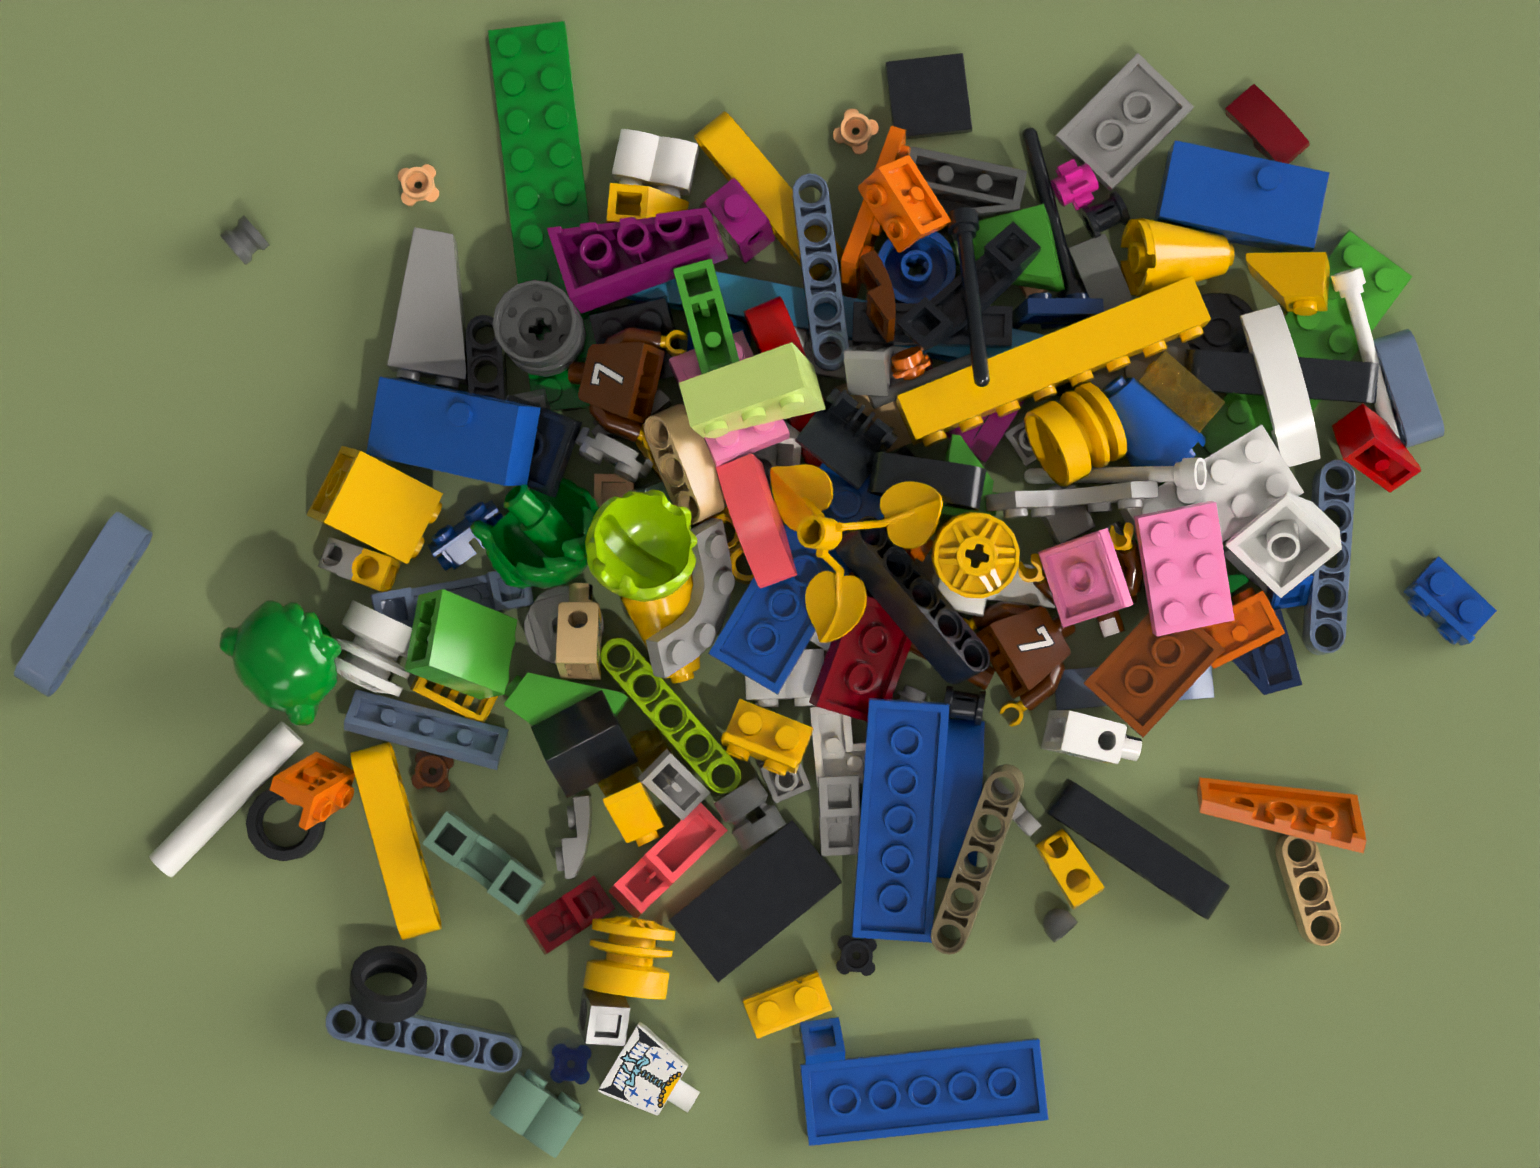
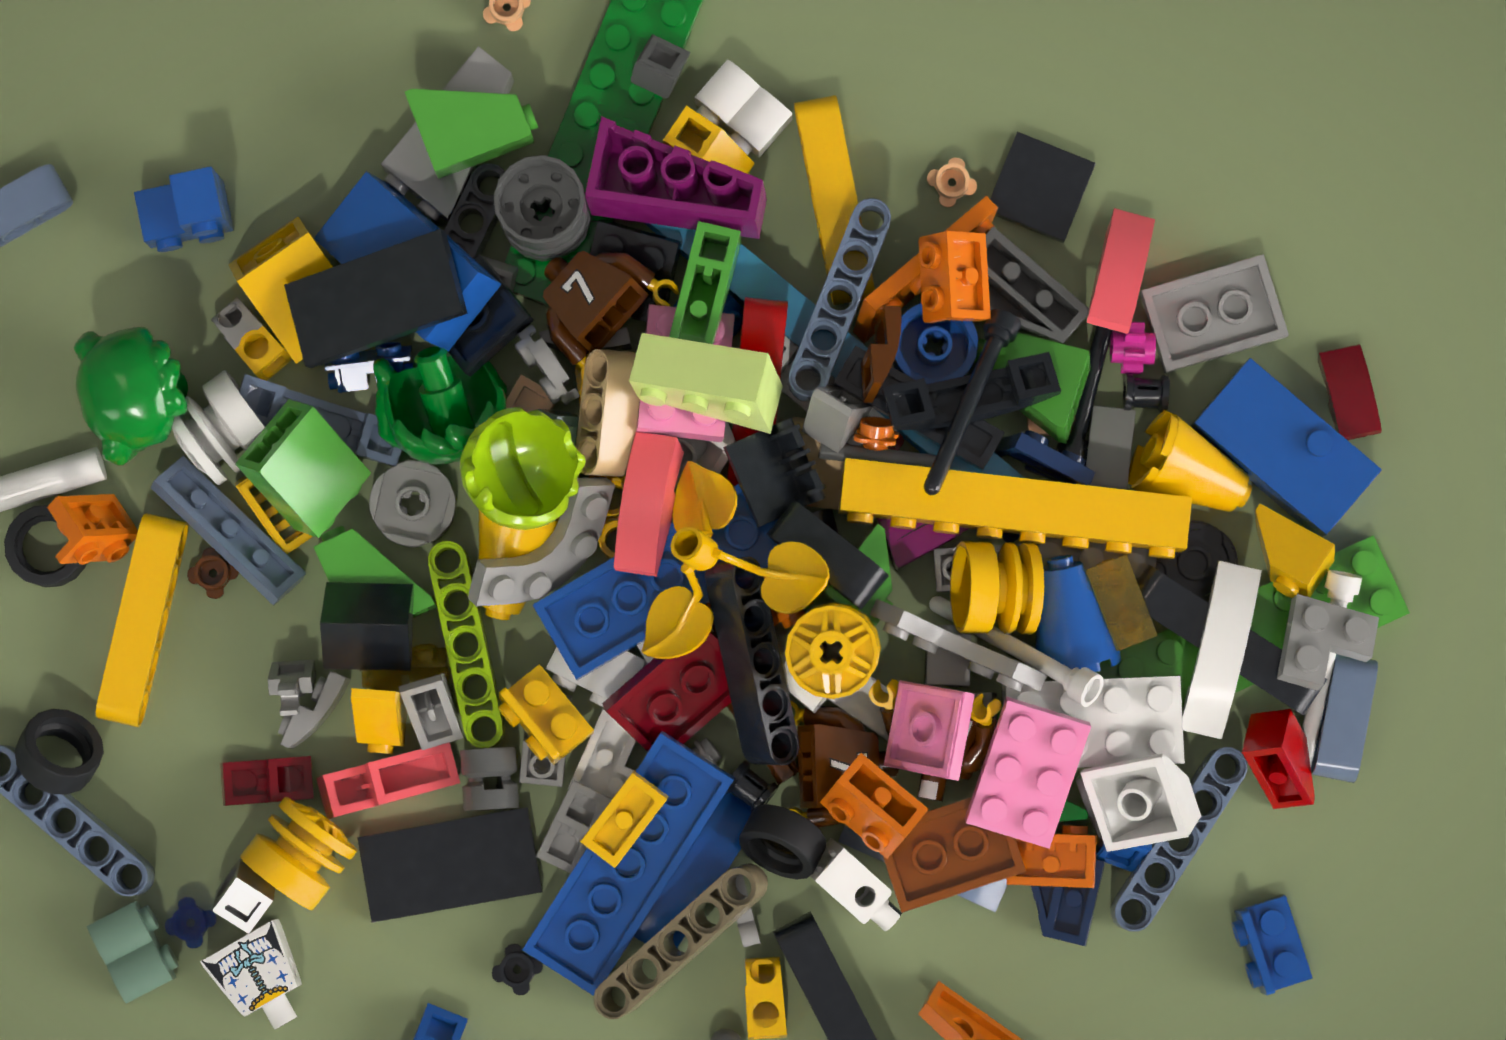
camera: 25 degrees right, 0 degrees up
sand green arch [422,811,547,916] -> none
tan torso [556,583,602,680] -> none
magenta torso [699,178,775,264] -> none
yellow brick [743,970,832,1039] -> none
none -> blue brick [134,166,234,252]
none -> light grey plate [268,660,316,716]
none -> black tile [284,229,468,369]
none -> bright green slope [405,89,538,179]
none -> yellow plate [580,771,669,868]
none -> dark grey slope [631,34,691,98]
none -> black tyre [739,804,826,880]
none -> orange brick [820,753,929,859]
none -> coral slope [1086,208,1155,334]
none -> light grey plate [1277,594,1379,691]

